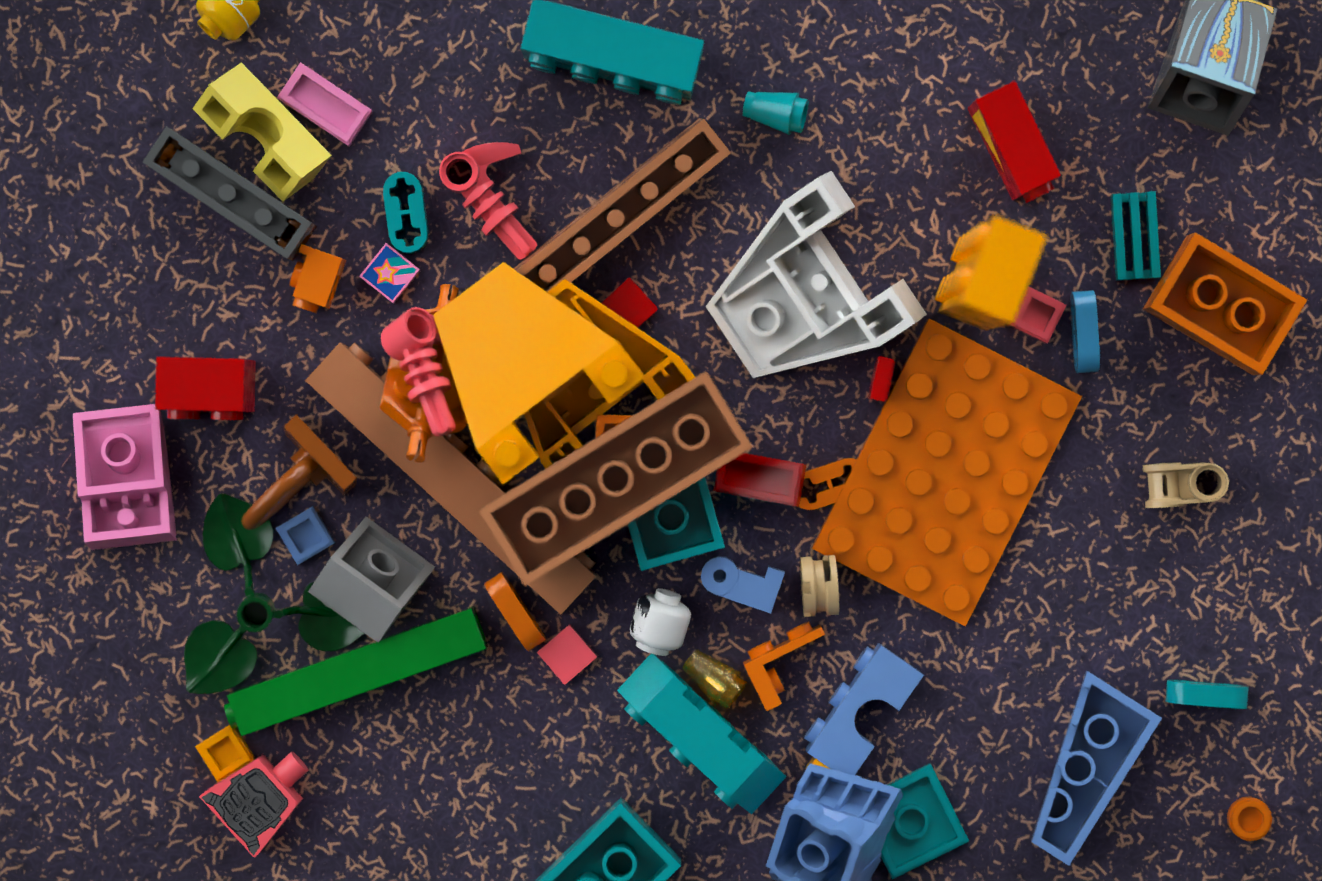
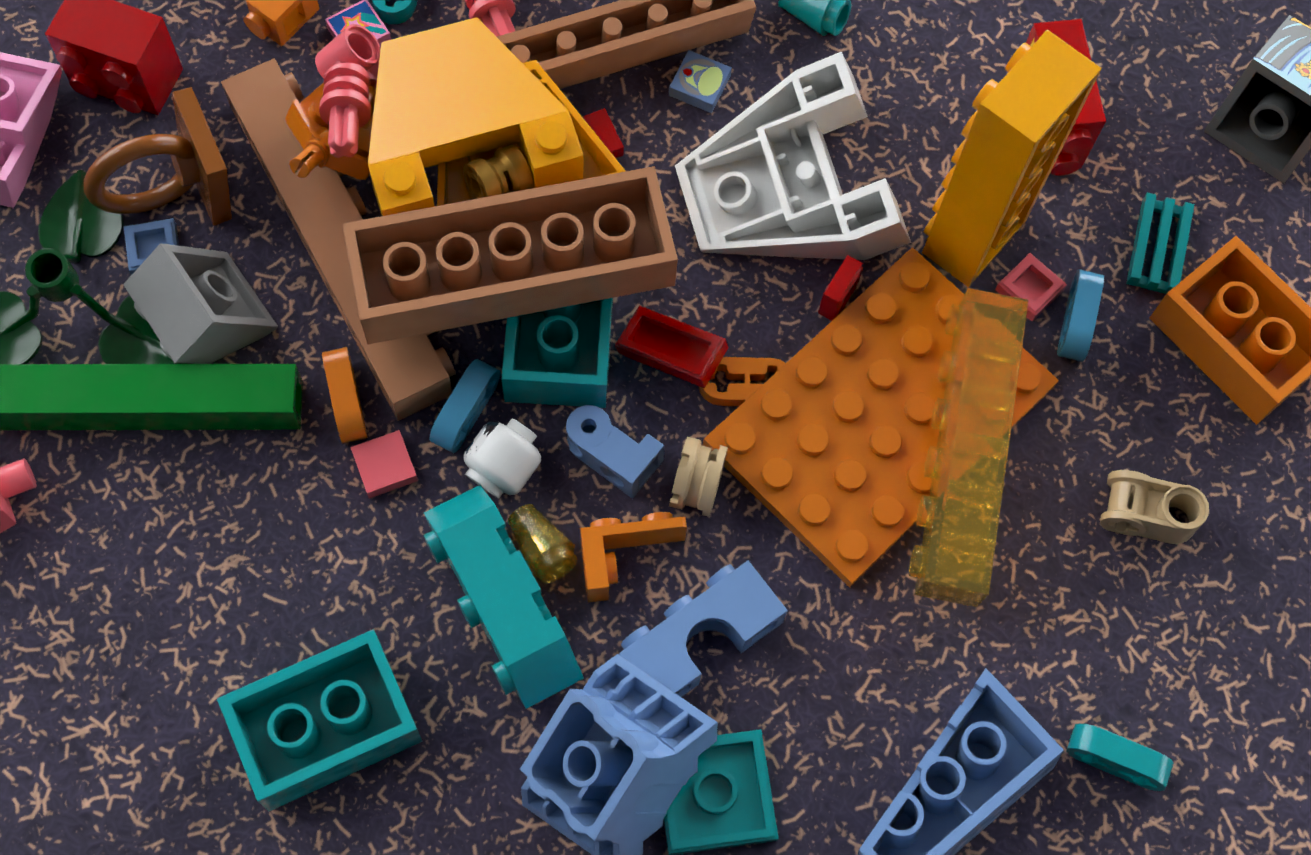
camera: 15 degrees right, 20 degrees down
none -> dark azure beam [429,359,501,454]
none -> pearl gold wheel [463,144,534,199]
none -> tile [669,50,732,113]
none -> clear yellow brick [909,288,1028,607]

